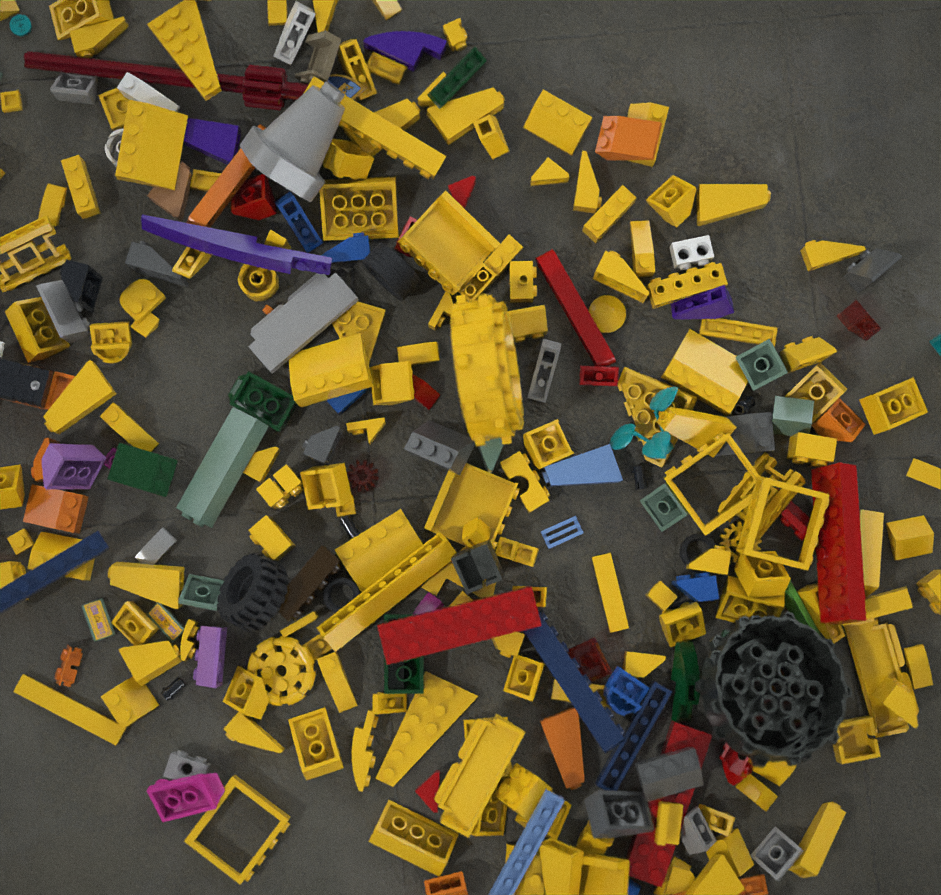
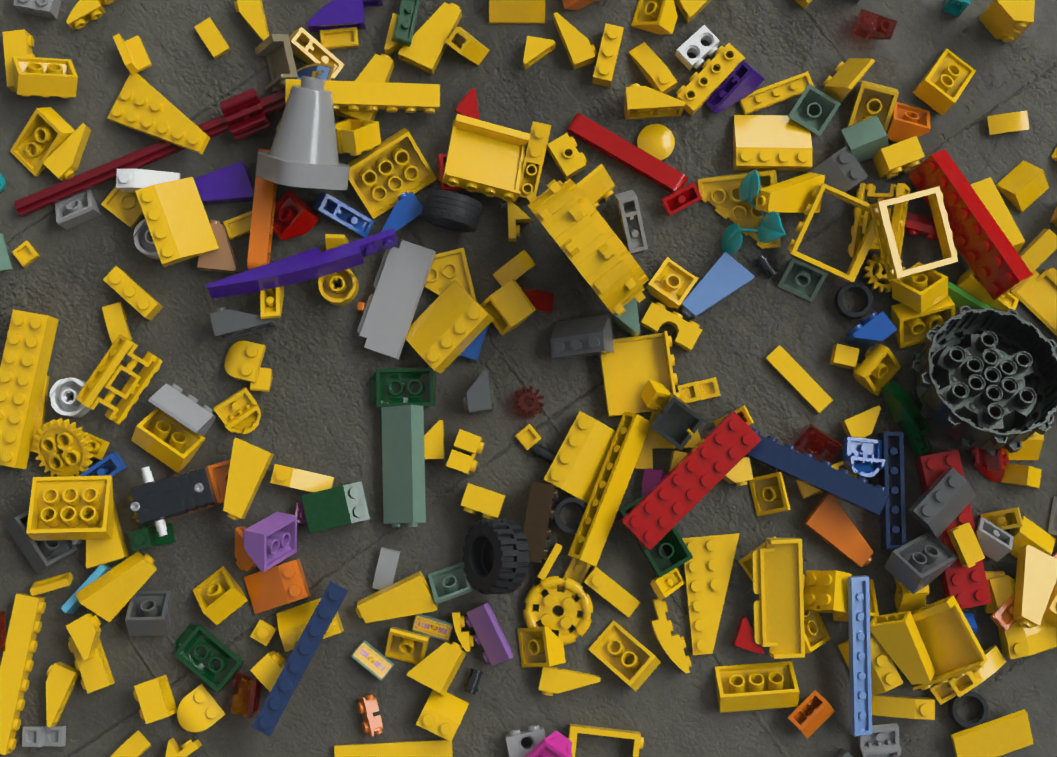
camera: 30 degrees left, 0 degrees up
black slope [60,259,103,313] -> none
white slope [274,1,316,65] -> none
yellow piece [300,463,353,510] -> none
yellow slope [346,417,386,445] -> none
medium blue tile [541,516,583,549] -> none
yellow slope [686,545,731,575] -> none
black pin [734,396,755,415] -> none

